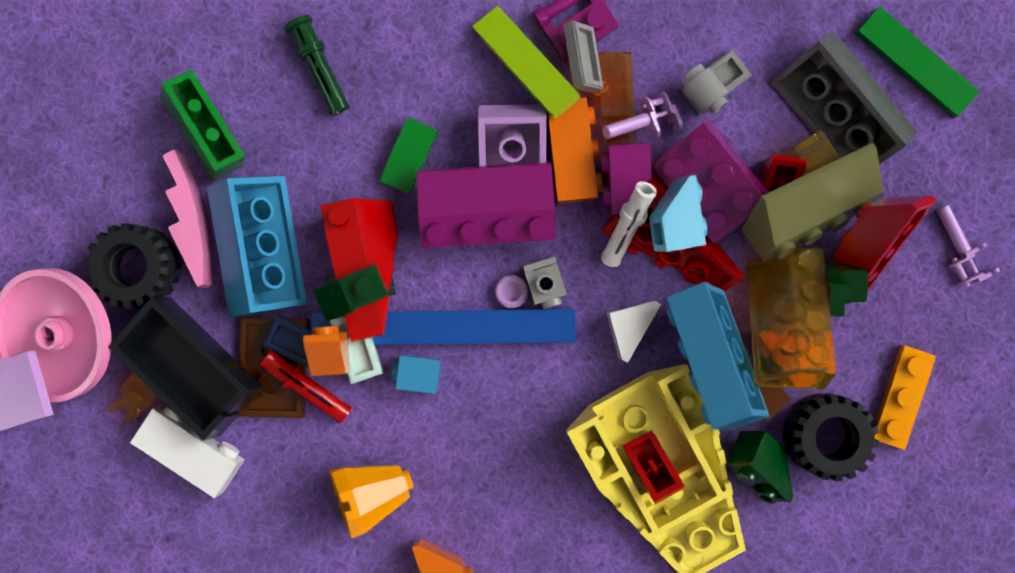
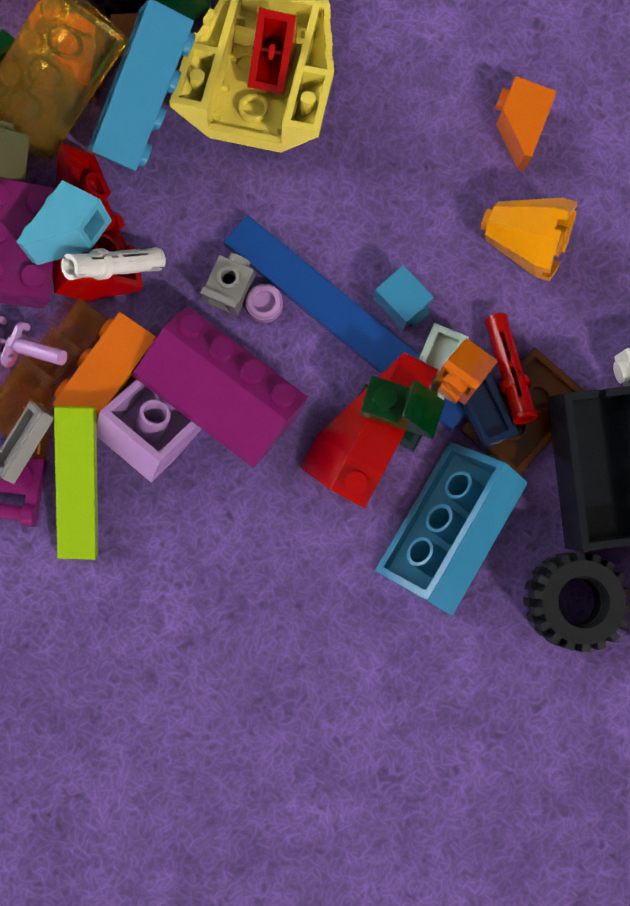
camera: 145 degrees left, 5 degrees down
green brick [160,69,245,182] -> none
bright pink slope [162,149,213,288] -> none
dark green pin [284,15,350,116] -> none
green slope [380,117,439,195] -> none
magenta slope [601,142,652,214] -> none
white slope [606,301,661,363] -> none

